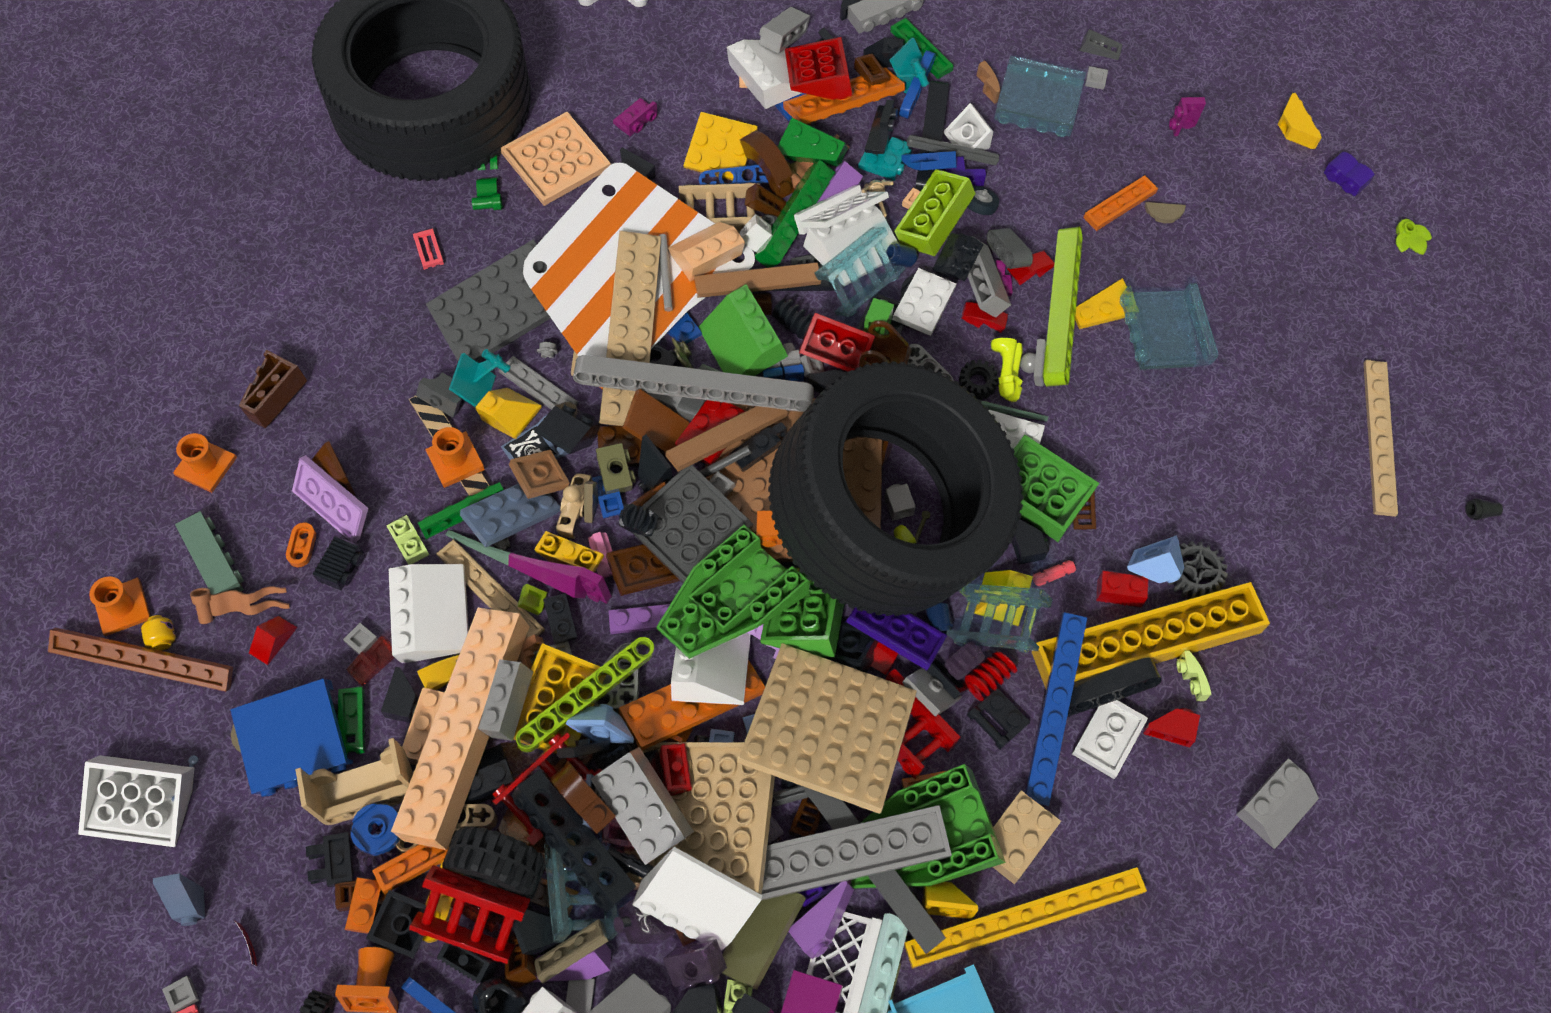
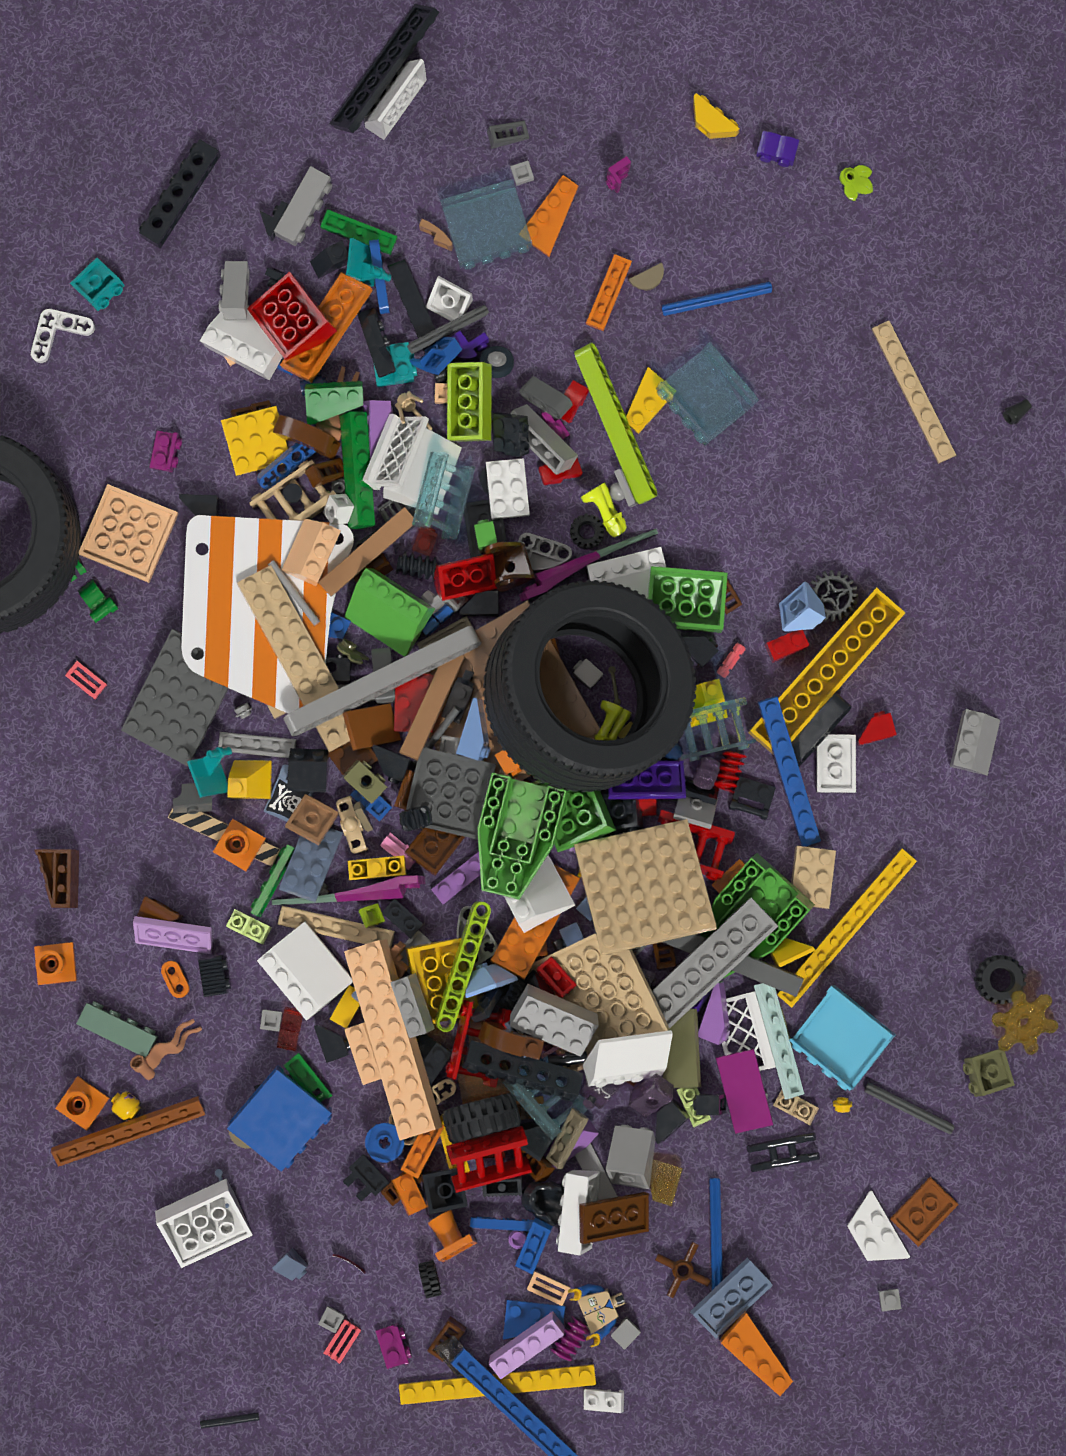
camera: 25 degrees left, 20 degrees up
red slope [249,616,297,665] -> none
tan windscreen [295,738,413,825] -> none
reddish brown slope [854,54,890,85] -> none
dark blue brick [886,243,918,268] -> none
yellowish green slope [1177,651,1211,701] -> none
none -> black tile [283,483,303,503]
none -> clear red bracket [412,526,438,557]
none -> medium blue slope [456,698,491,761]
none -> orange wing [519,175,578,257]
none -> blue axle [662,282,772,316]

